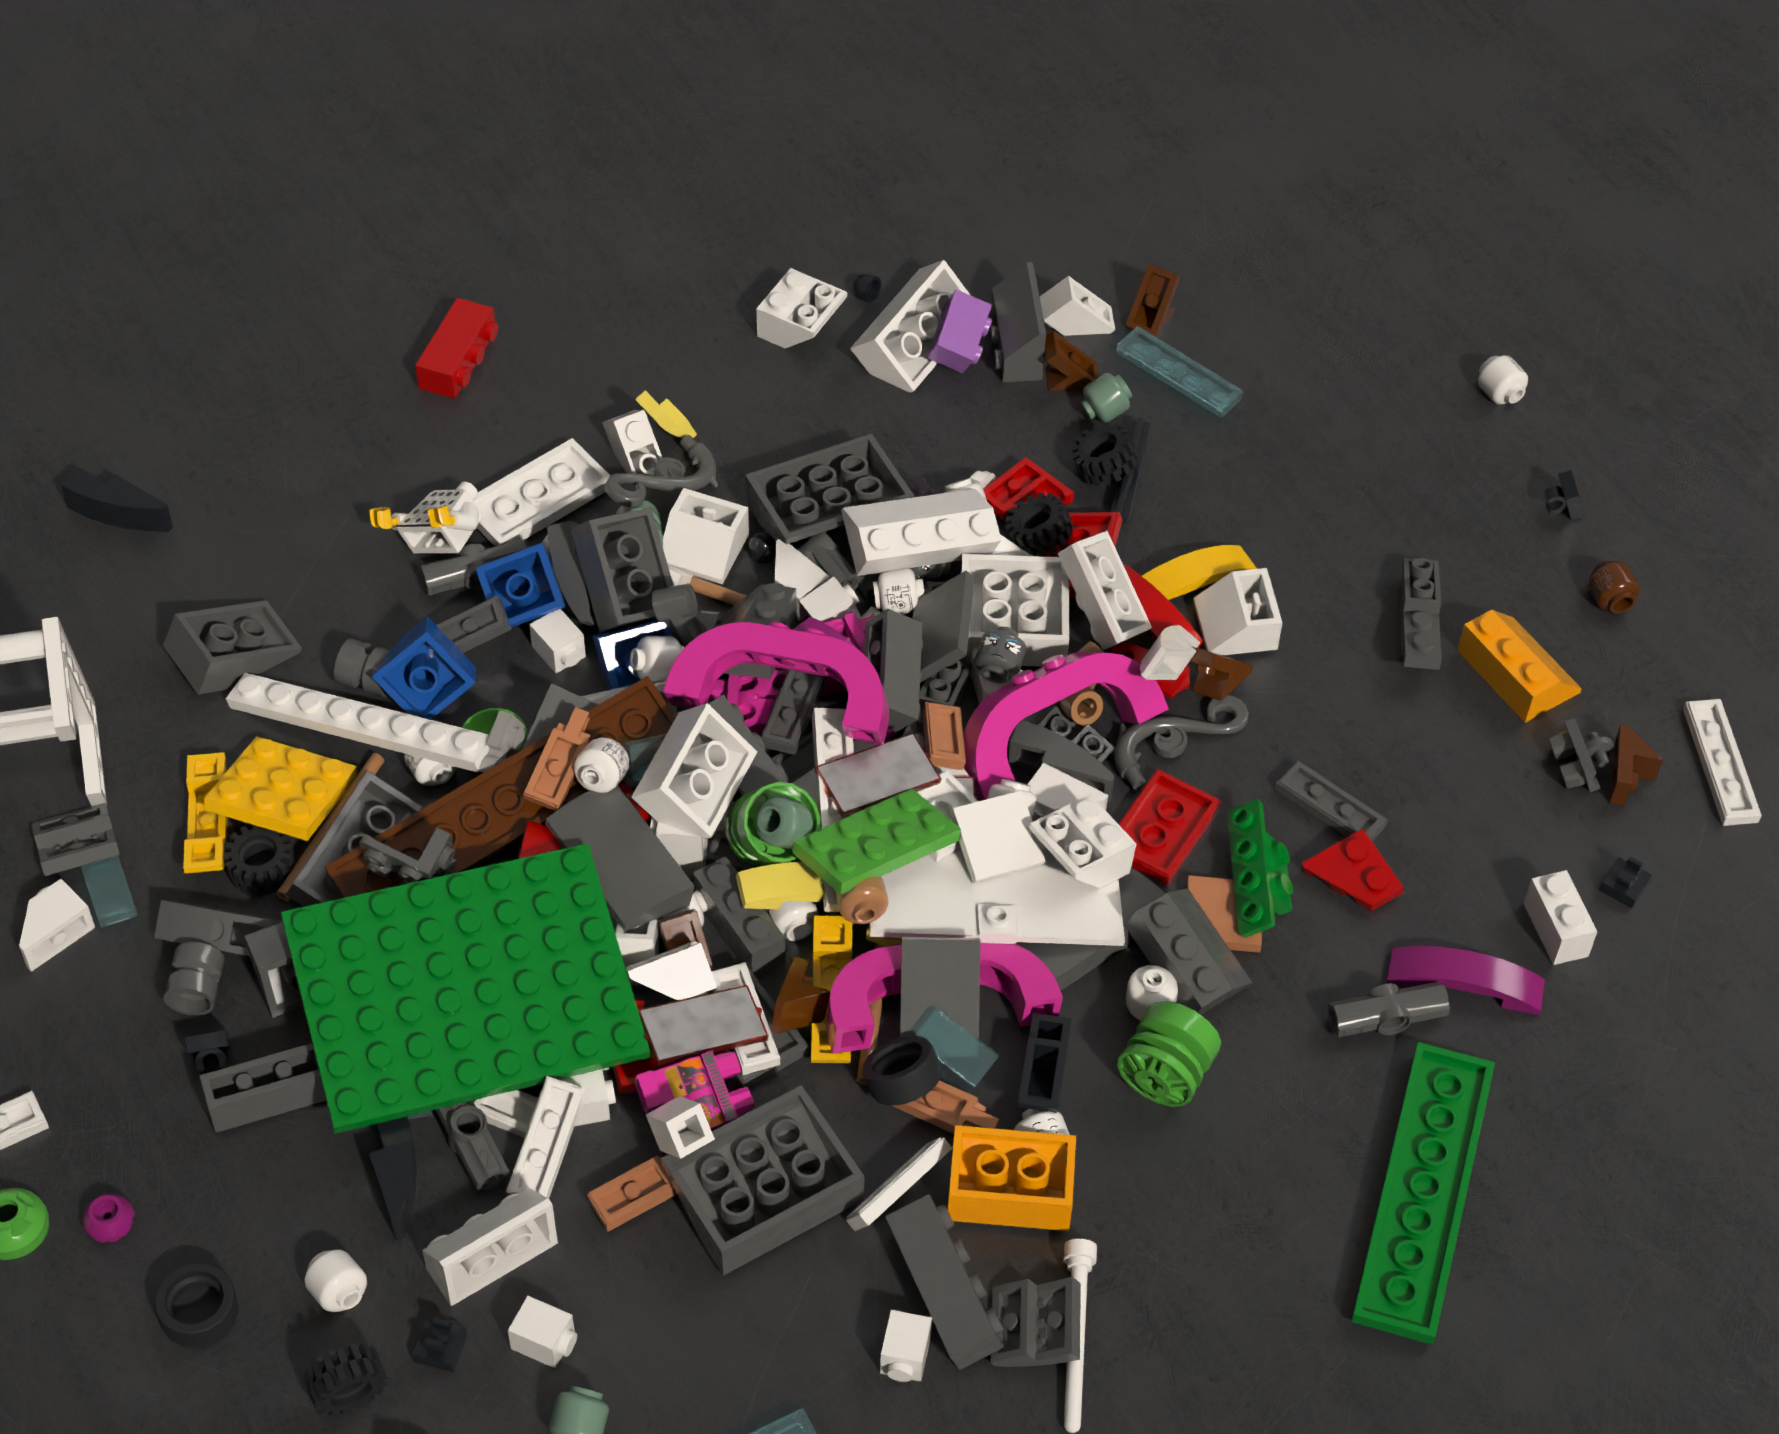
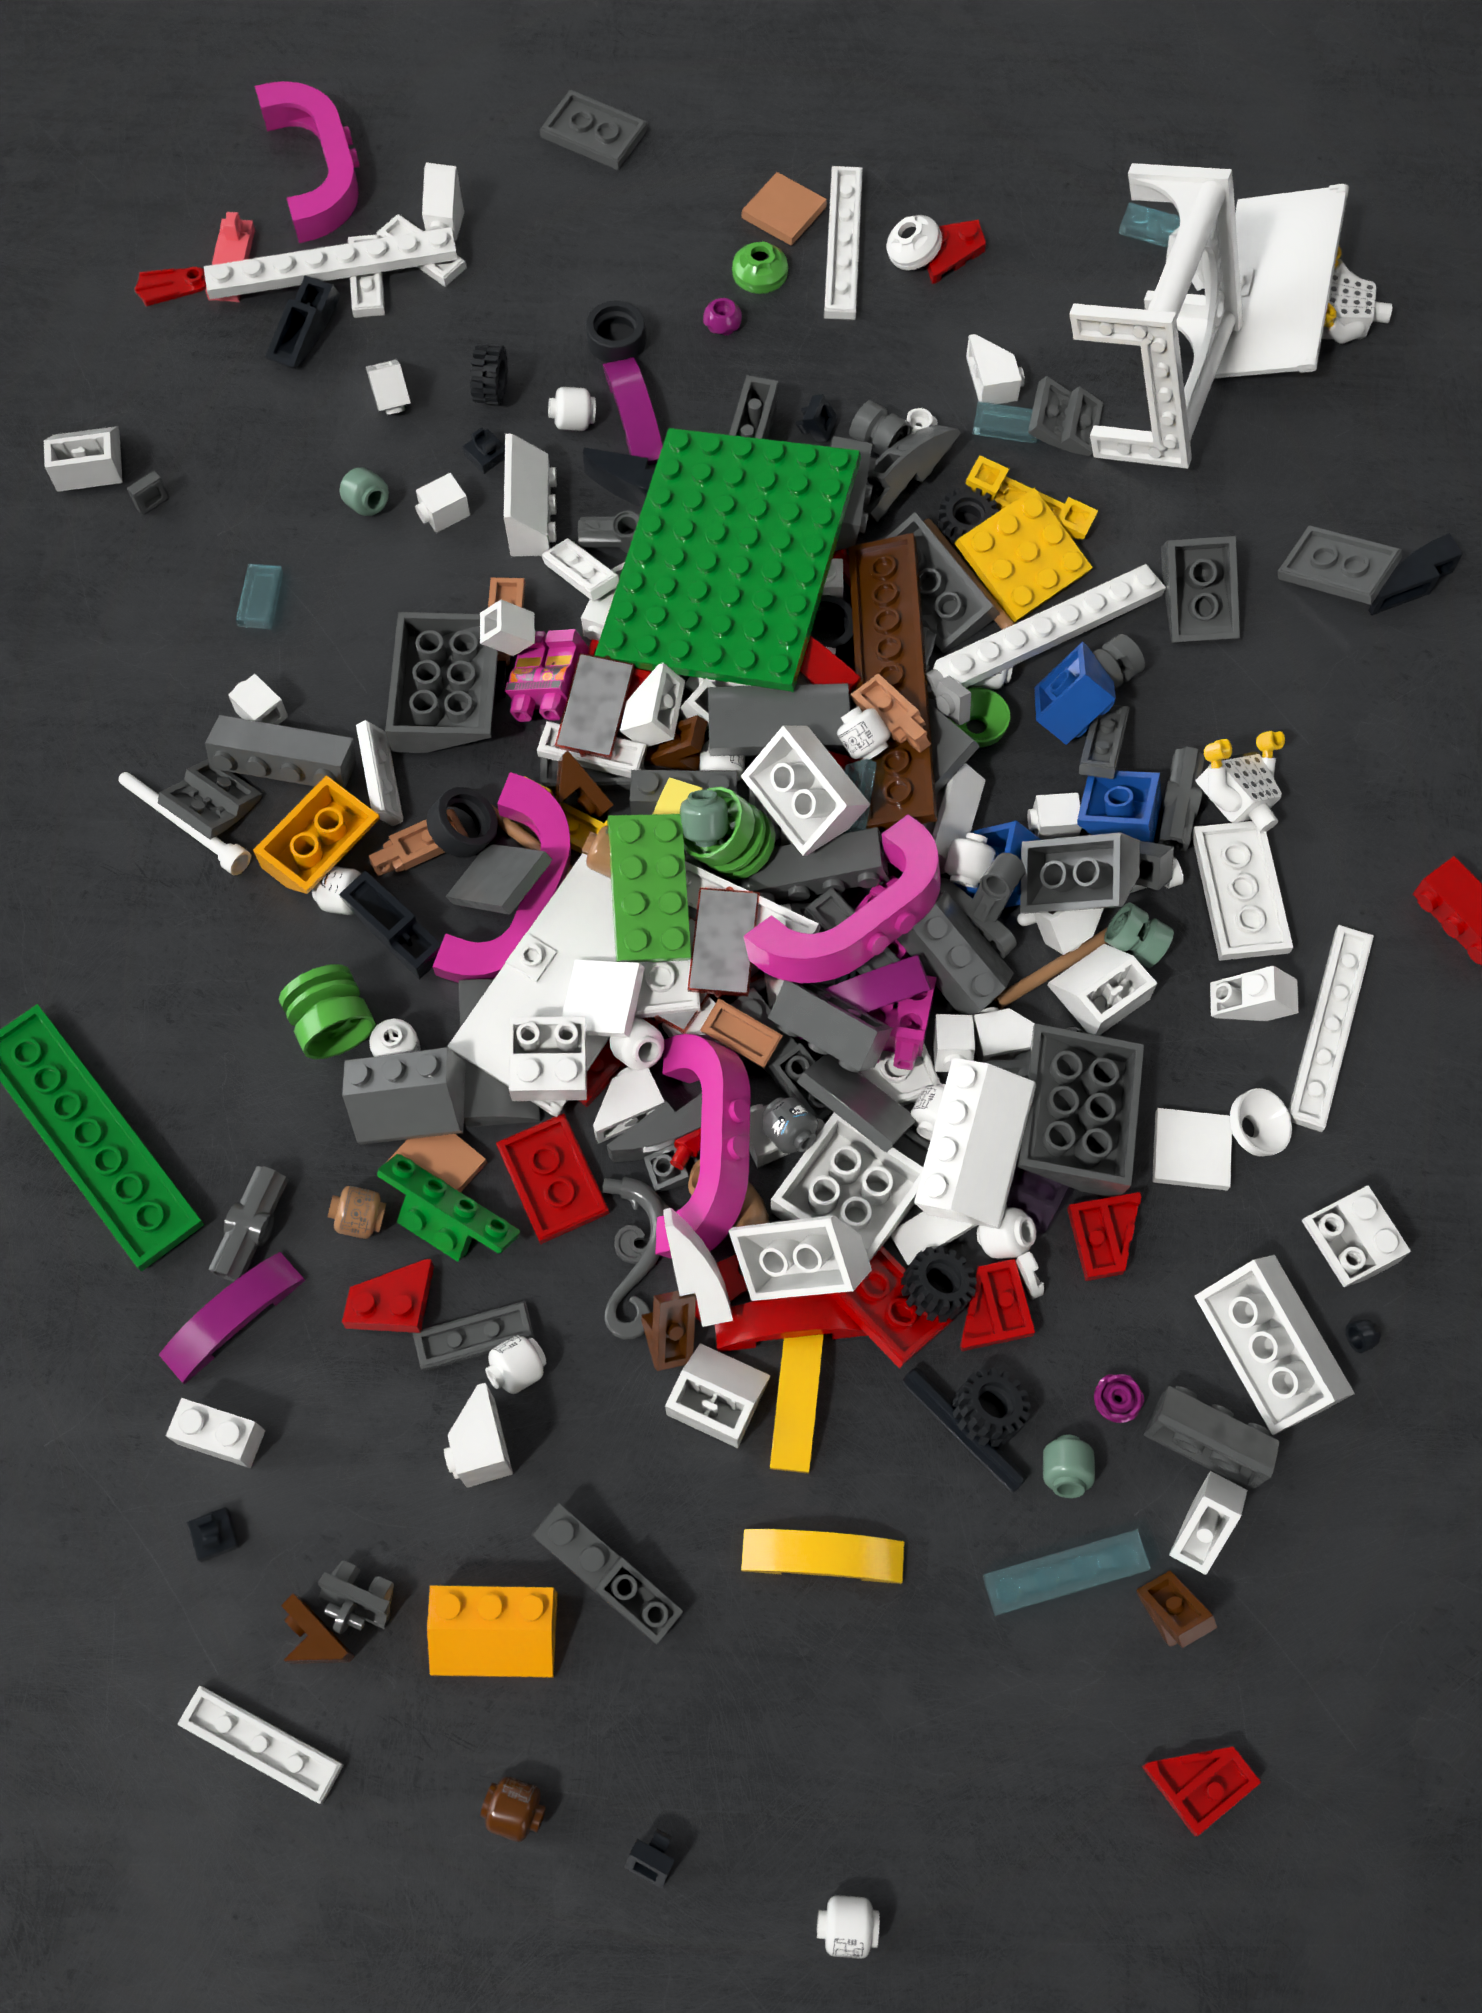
camera: 125 degrees right, 15 degrees up
dark grey bracket [359,828,457,885] -> none
dark grey plant [605,435,718,507] -> none
light yellow slope [635,390,697,438] -> none
clear light blue tile [915,1007,999,1088] -> none
medium lavender brick [927,289,992,374] -> none
reddish brown slope [1044,330,1099,391] -> none
none -> medium nougat head [327,1186,386,1239]
none -> white slope [444,1383,513,1488]
none -> white head [486,1335,547,1394]
none -> magenta slope [603,357,663,465]
none -> red bar [670,1128,701,1170]
none -> yellow slope [741,1529,904,1584]
none -> white plate [907,408,937,435]
none -> red wing [1067,1192,1141,1281]
none -> magenta plate [1094,1374,1144,1423]
none -> red wing [1141,1746,1261,1836]
none -> white tile [1152,1108,1232,1191]
none -> white piece [1230,1088,1292,1156]
none -> dark grey tile [1278,525,1402,605]
none -> white tile [1288,925,1374,1132]

